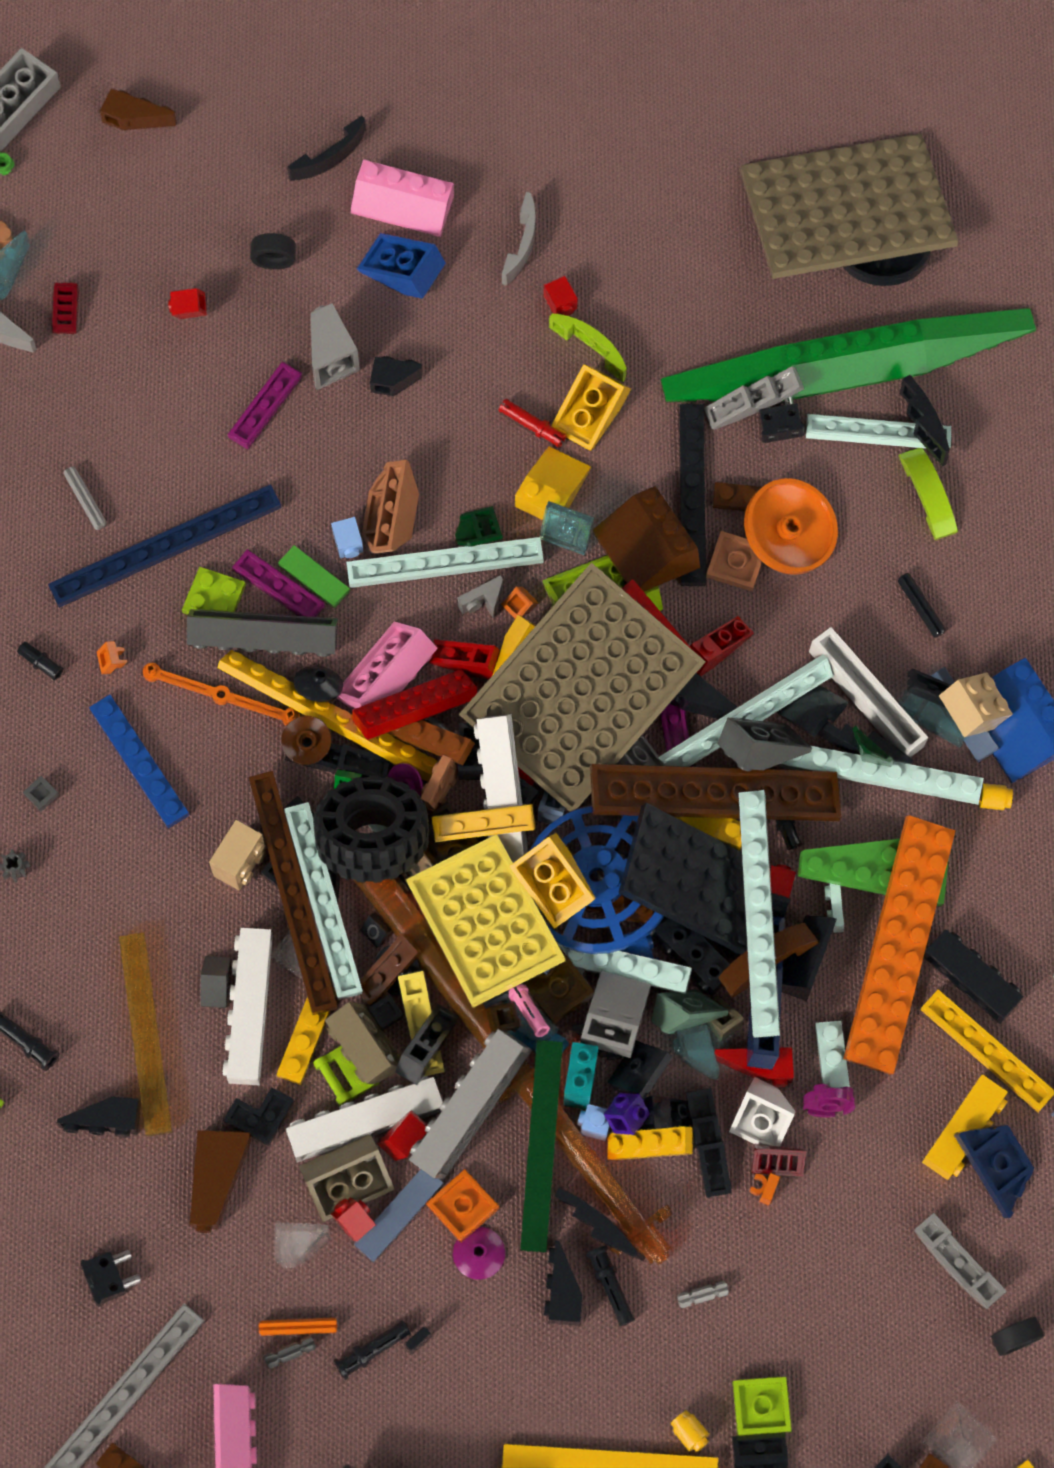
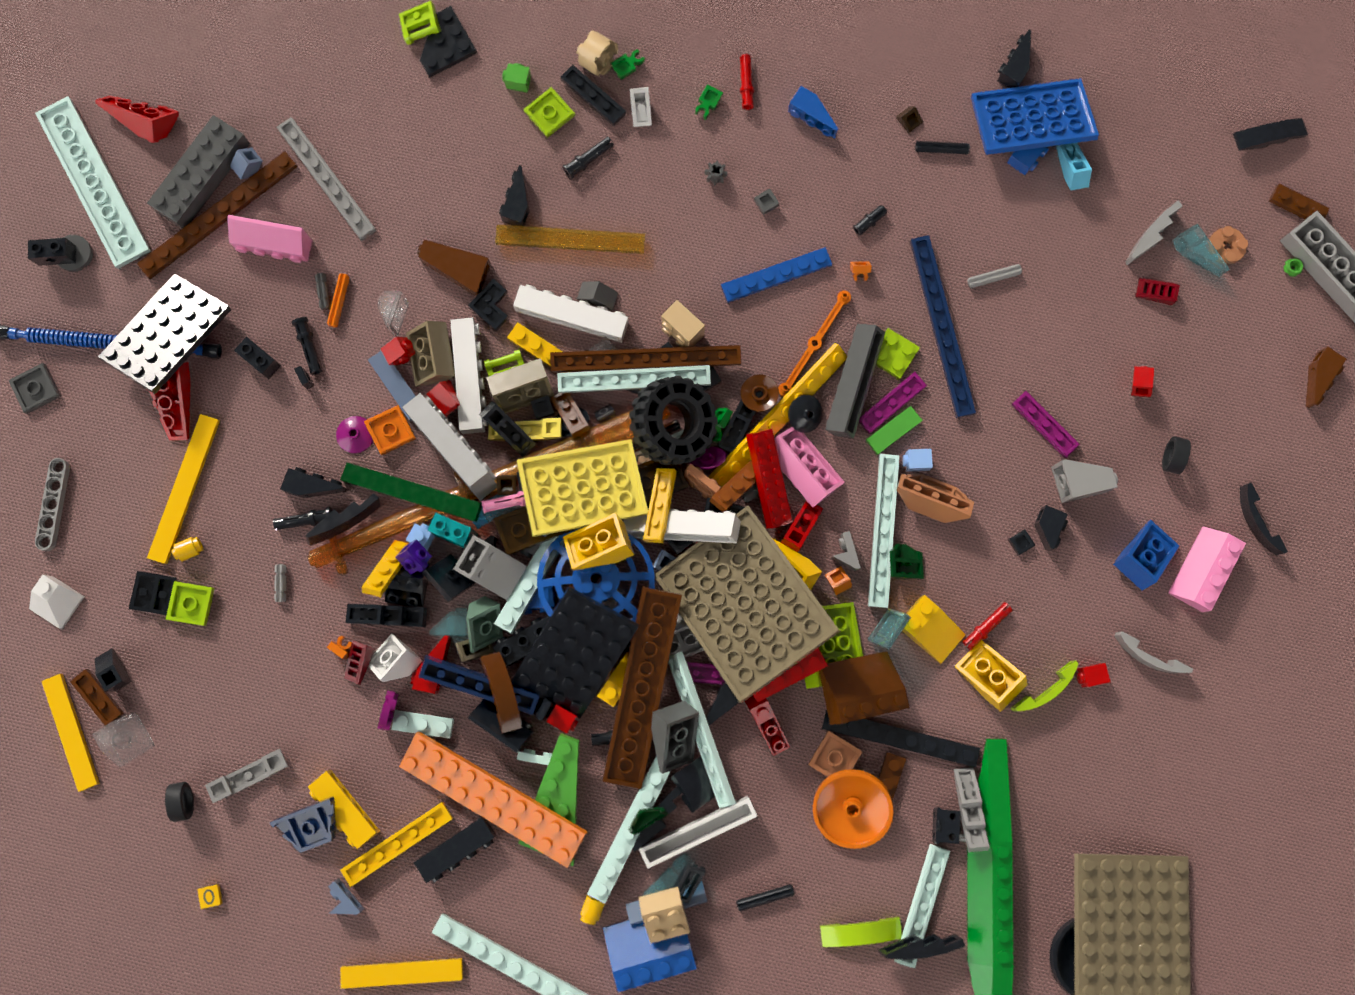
camera: 105 degrees right, 10 degrees up
black piece [80,1250,141,1307] -> none
light aqua plate [739,790,780,1038] -> none
none -> black brick [234,336,281,379]
none -> black tile [1008,529,1036,556]

